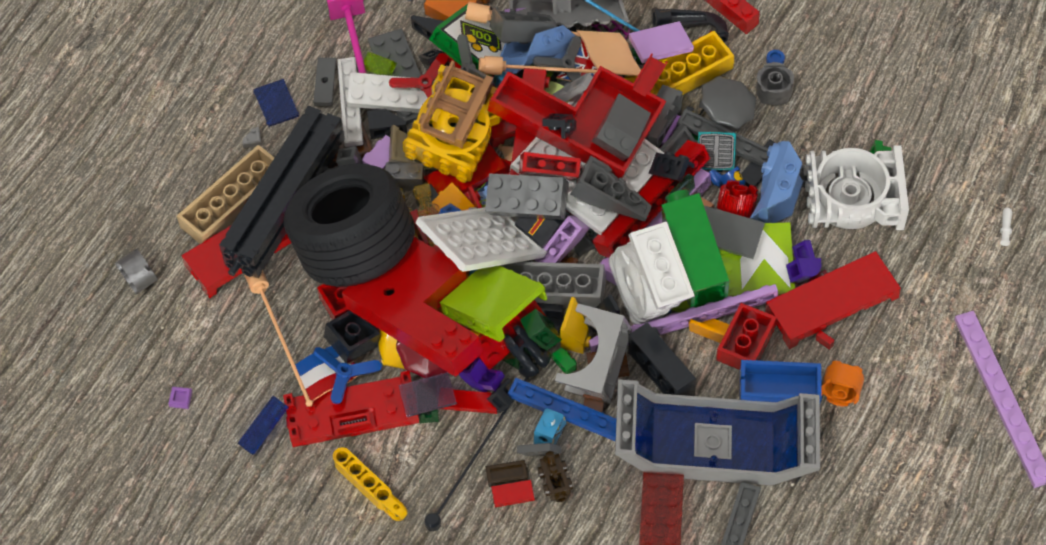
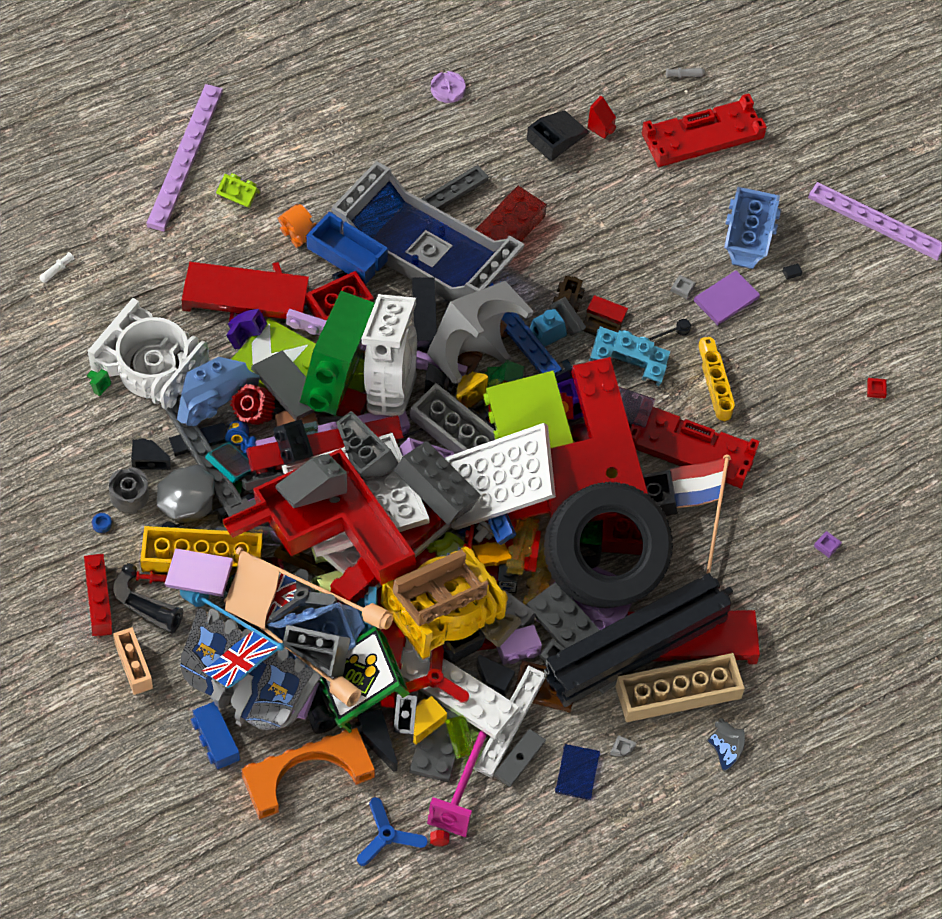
camera: 155 degrees left, 0 degrees up
flat silver brick [115,249,158,294] -> none
clear blue tile [238,395,289,455] -> none
blue piece [313,347,382,404] -> none
dark grey piece [457,34,486,79] -> none
red brick [519,152,581,180] -> none
black bracket [542,113,576,139] -> none
light grey tile [553,73,593,102] -> none
none -> black slope [131,438,171,470]
none -> lime bracket [216,173,260,208]
none -> yellow slope [413,696,447,745]
none -> medium azure bracket [589,327,670,386]
none -> dark grey arm [706,718,745,772]

